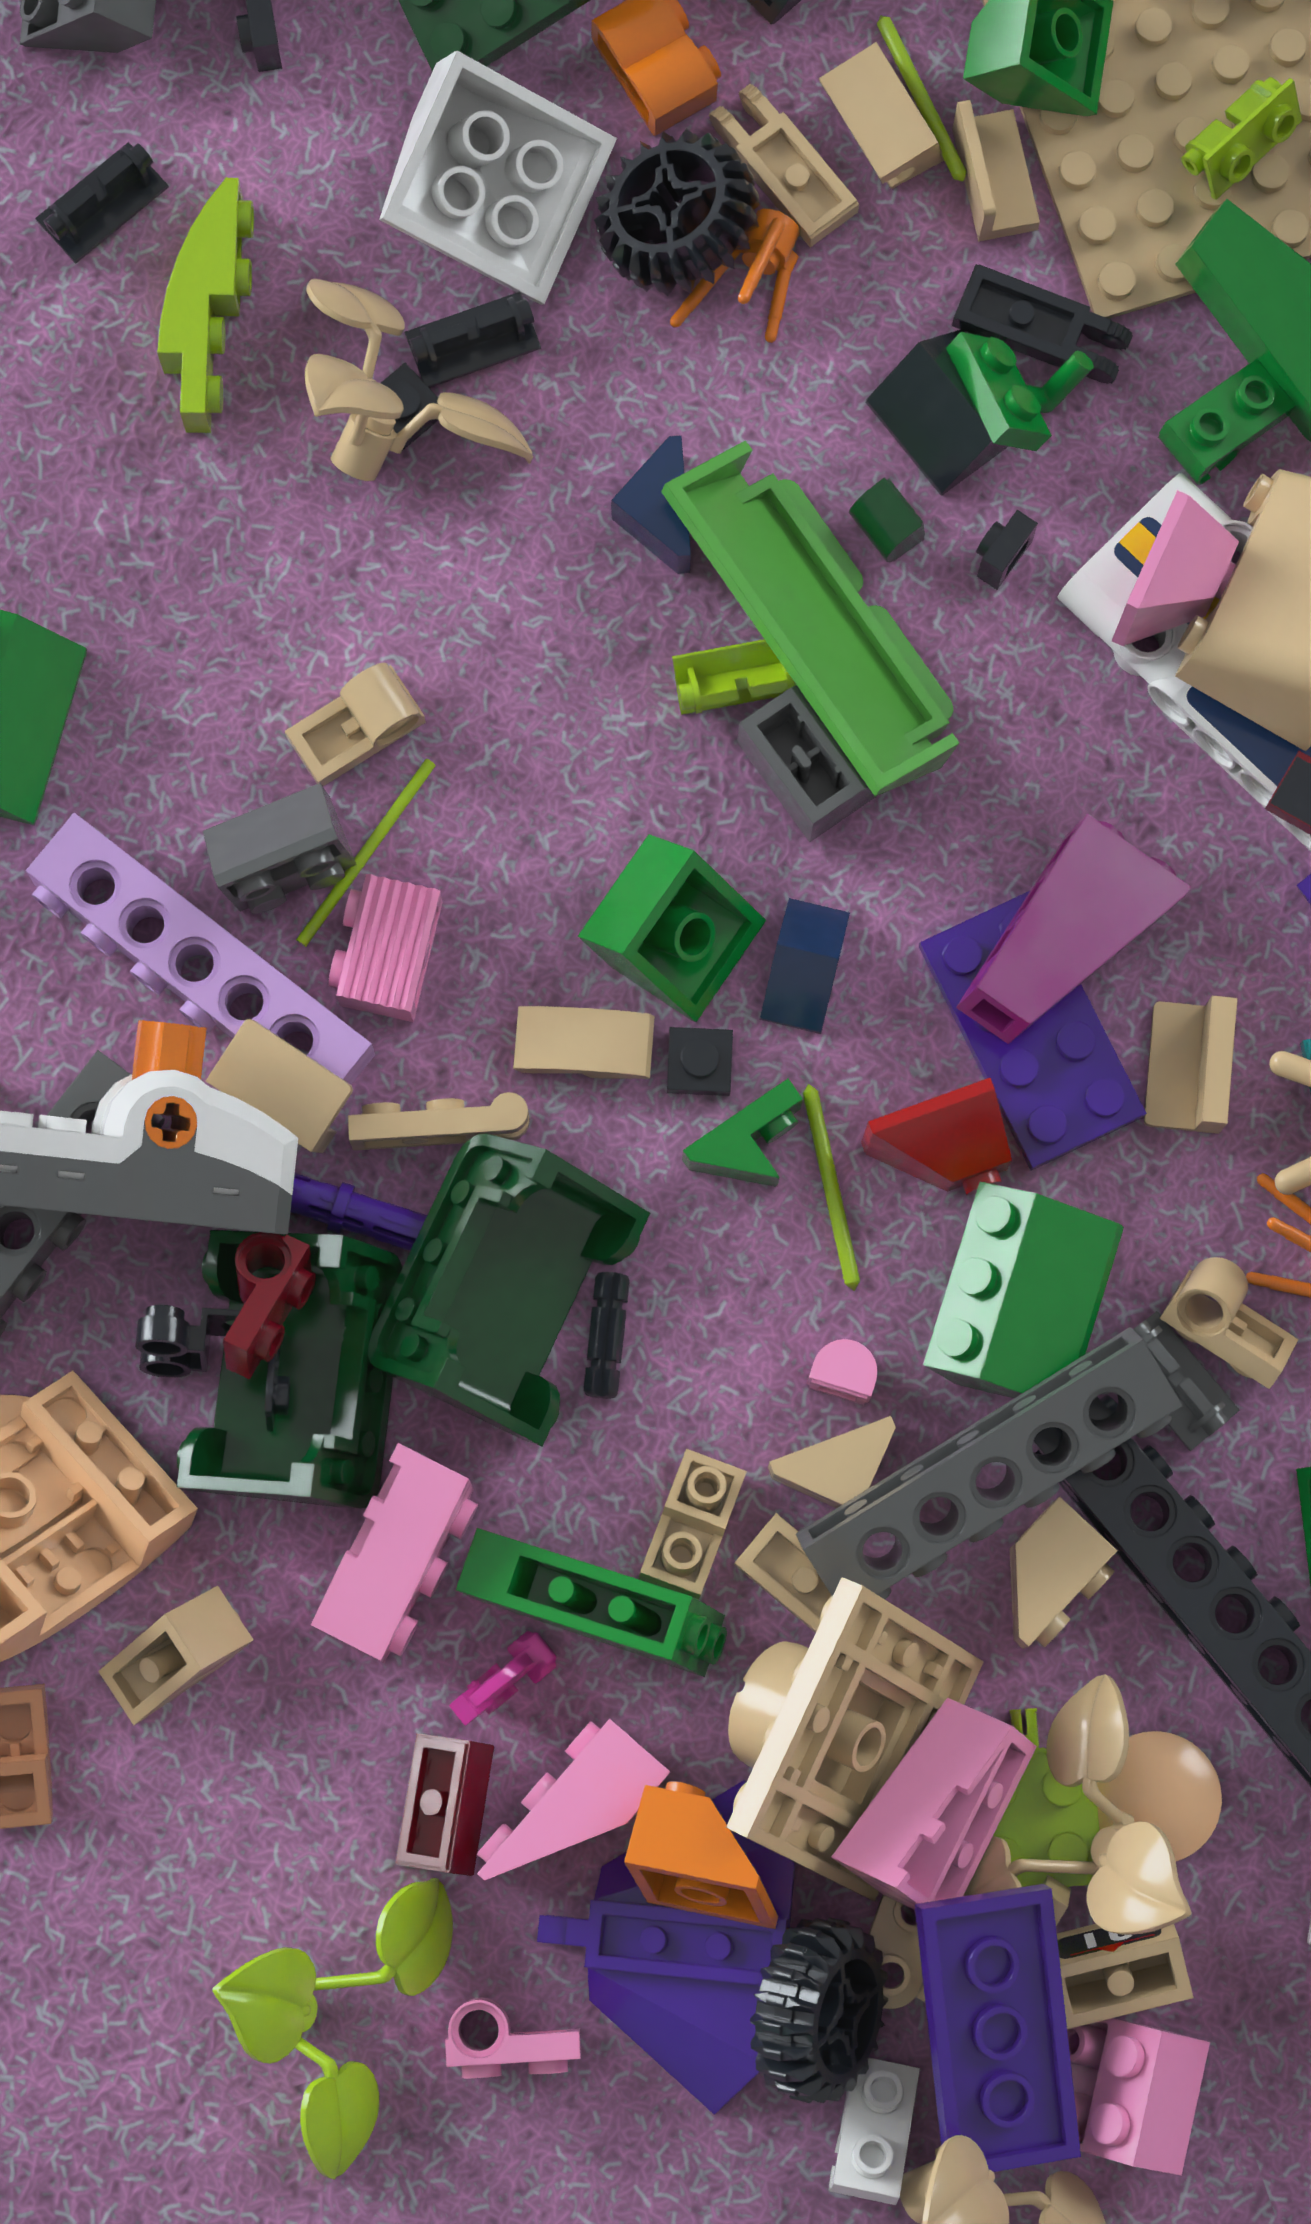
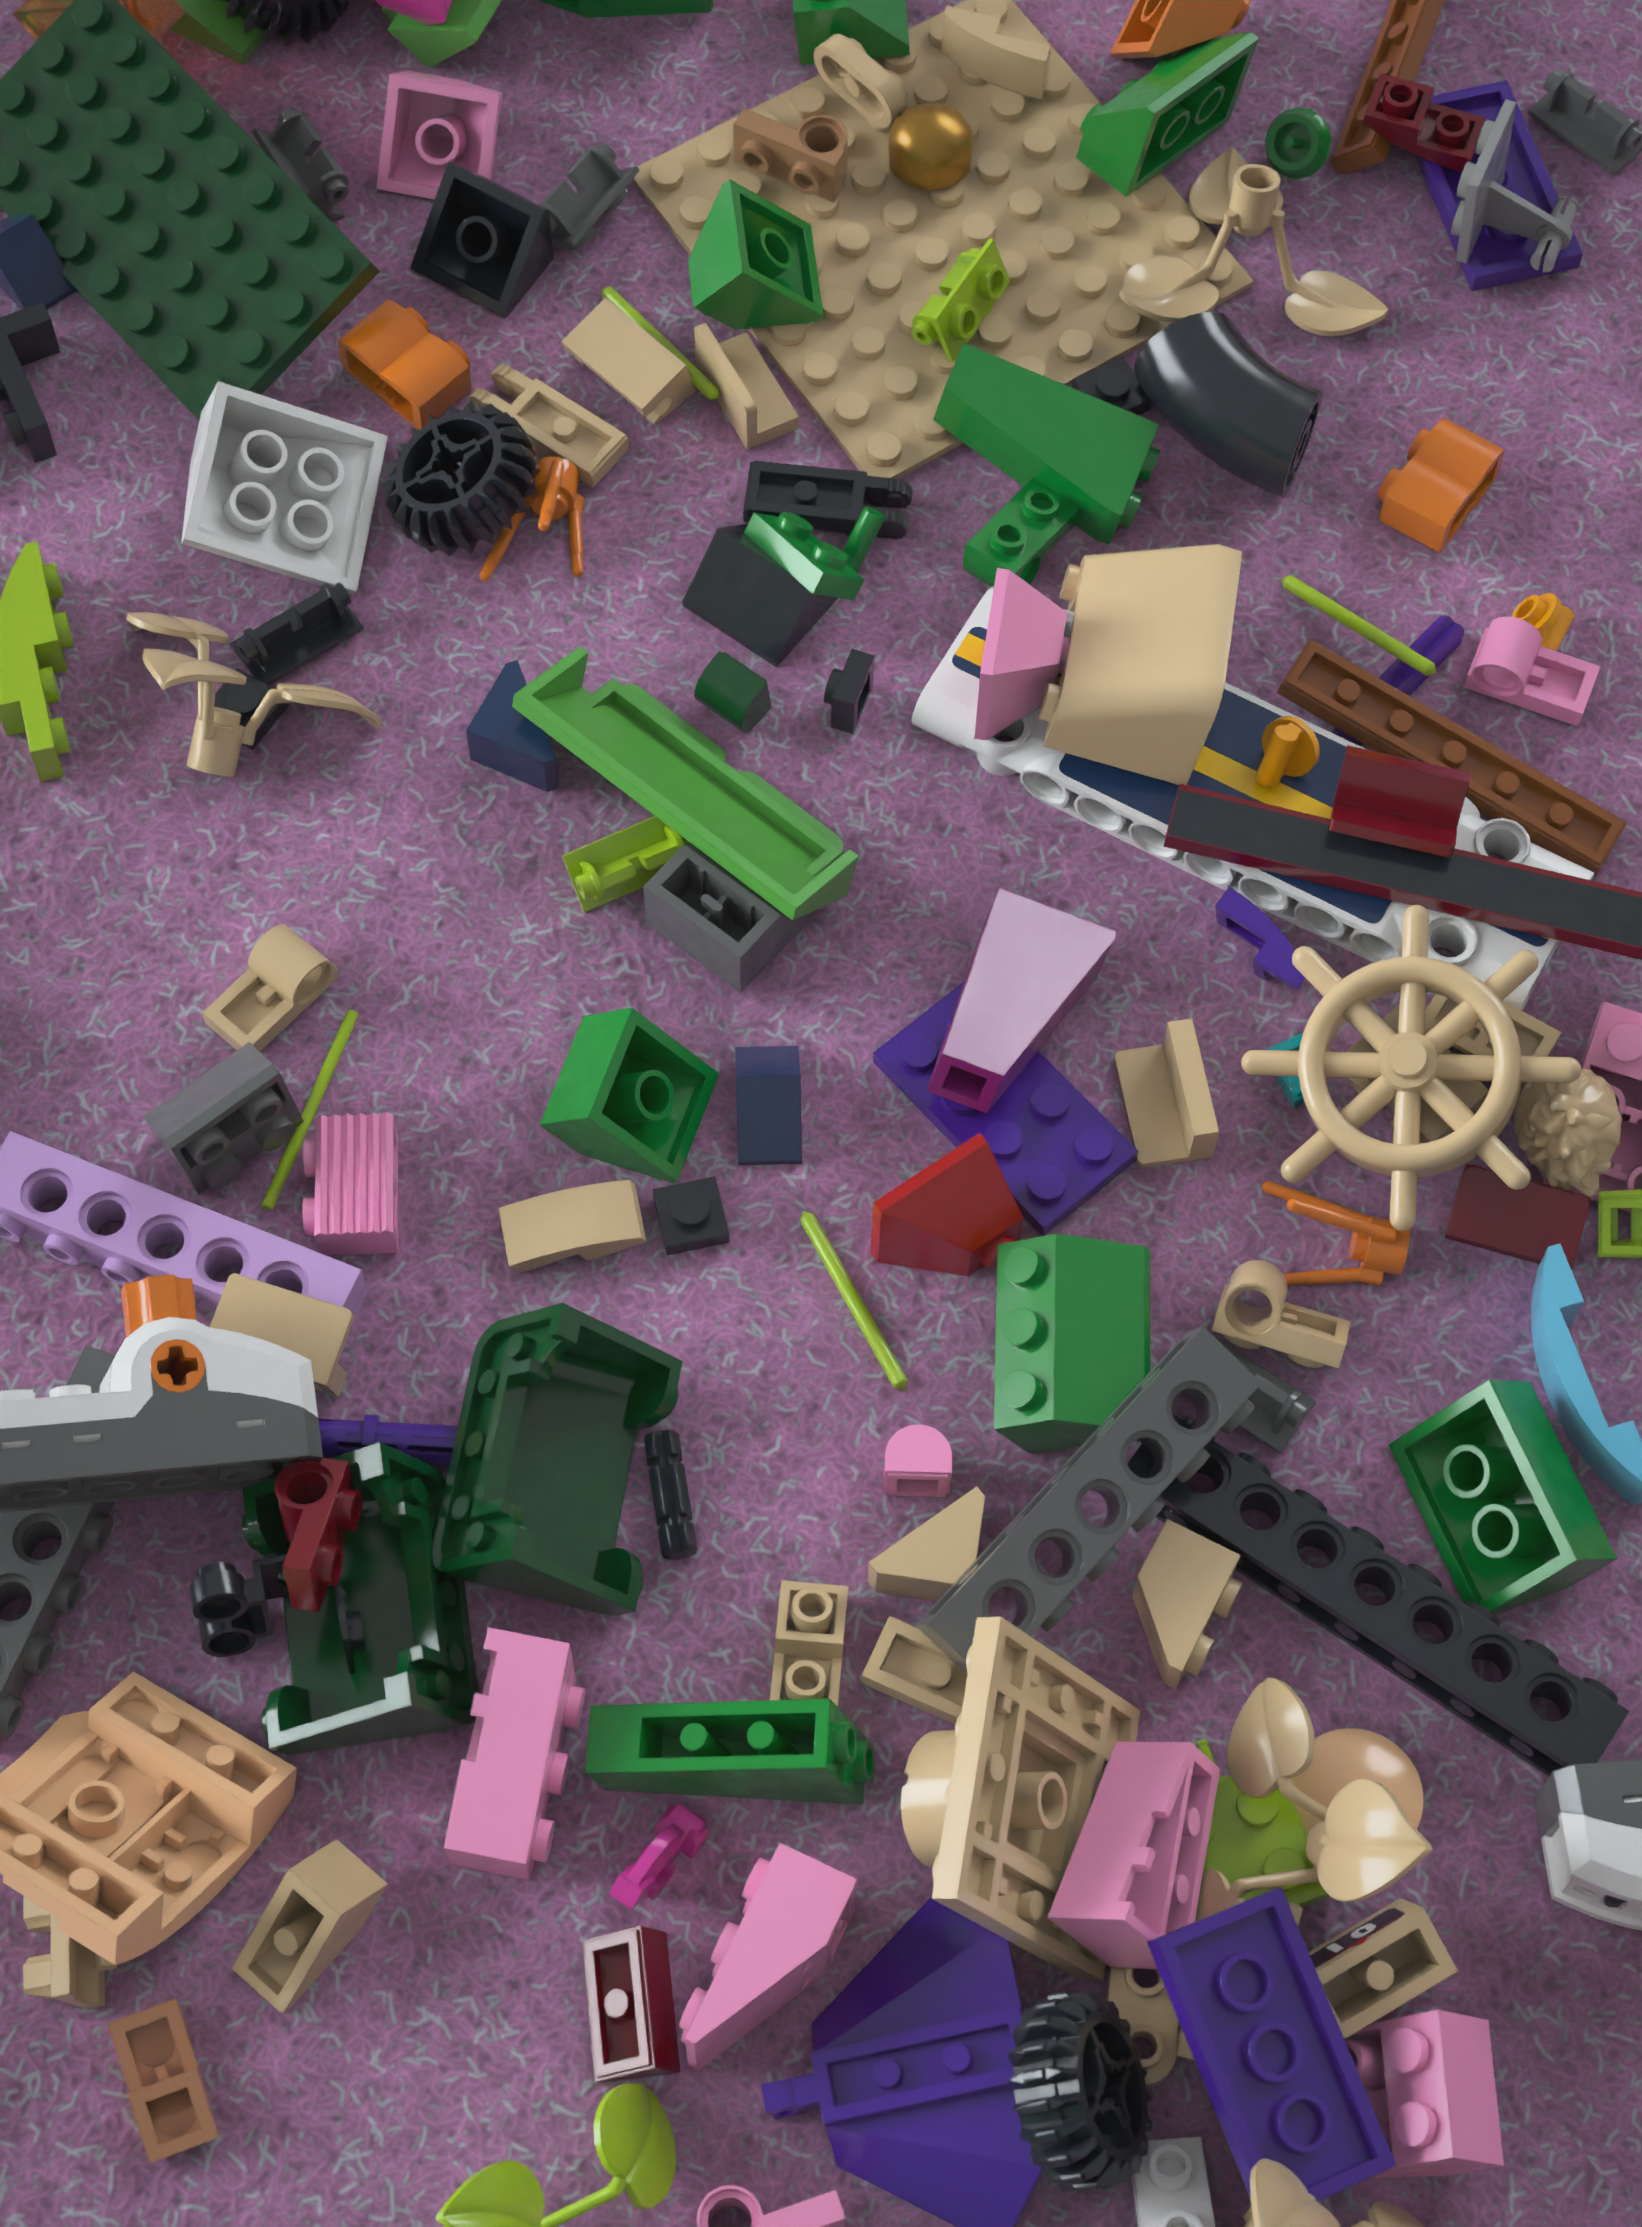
camera: 15 degrees left, 15 degrees down
tan plate [348,1092,530,1151] -> none
orange slope [624,1782,778,1929] -> none
green slope [682,1078,803,1187] -> none

